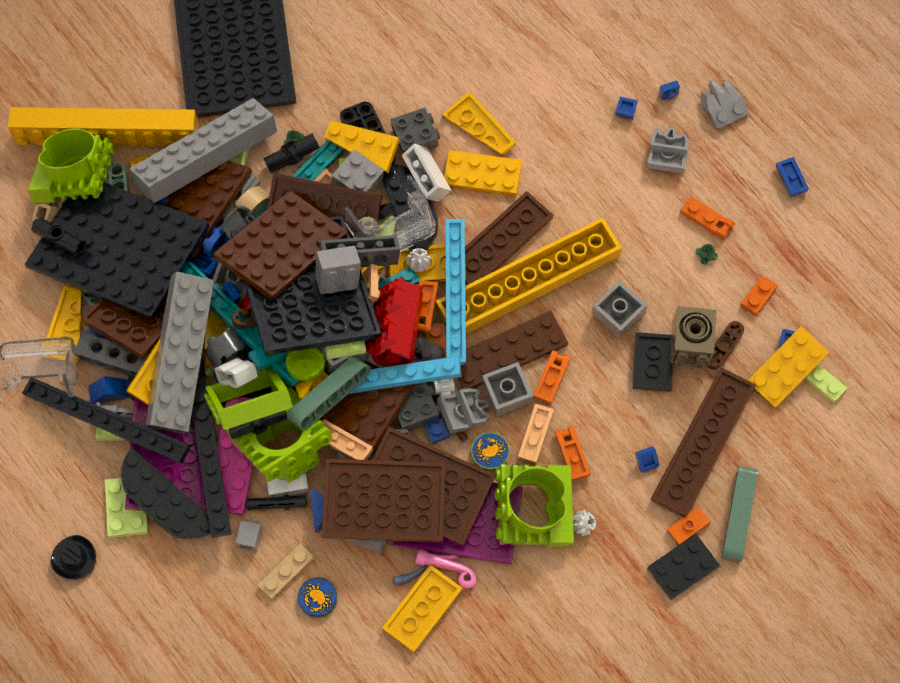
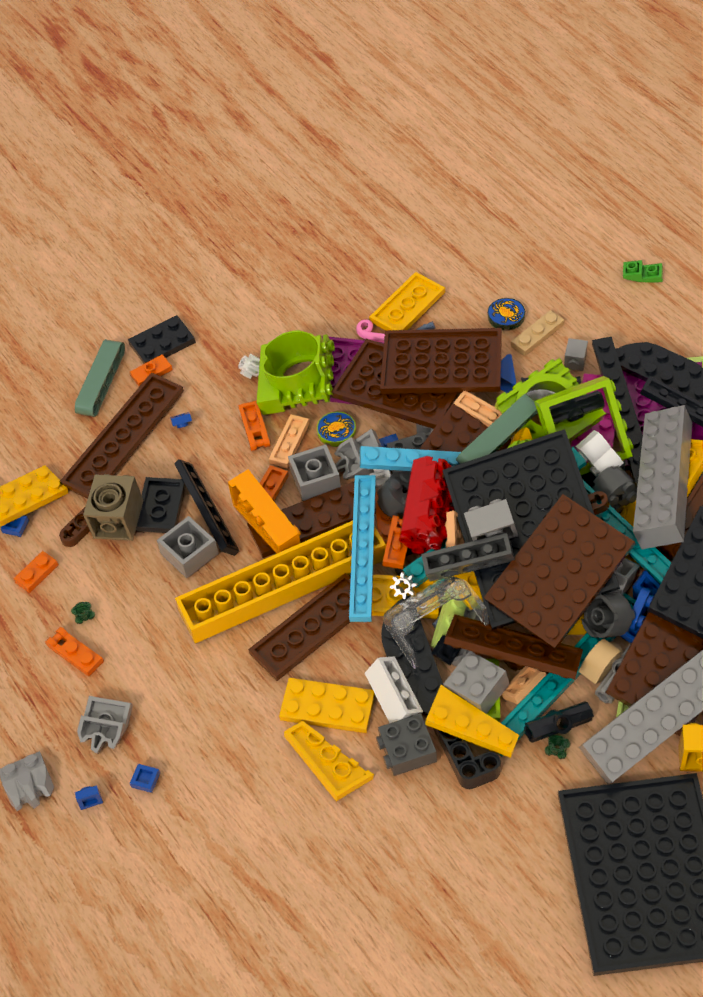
camera: 175 degrees left, 15 degrees down
none -> black tile [174,459,239,556]
none -> light orange wedge [228,469,301,554]
none -> bright green slope [623,260,663,283]

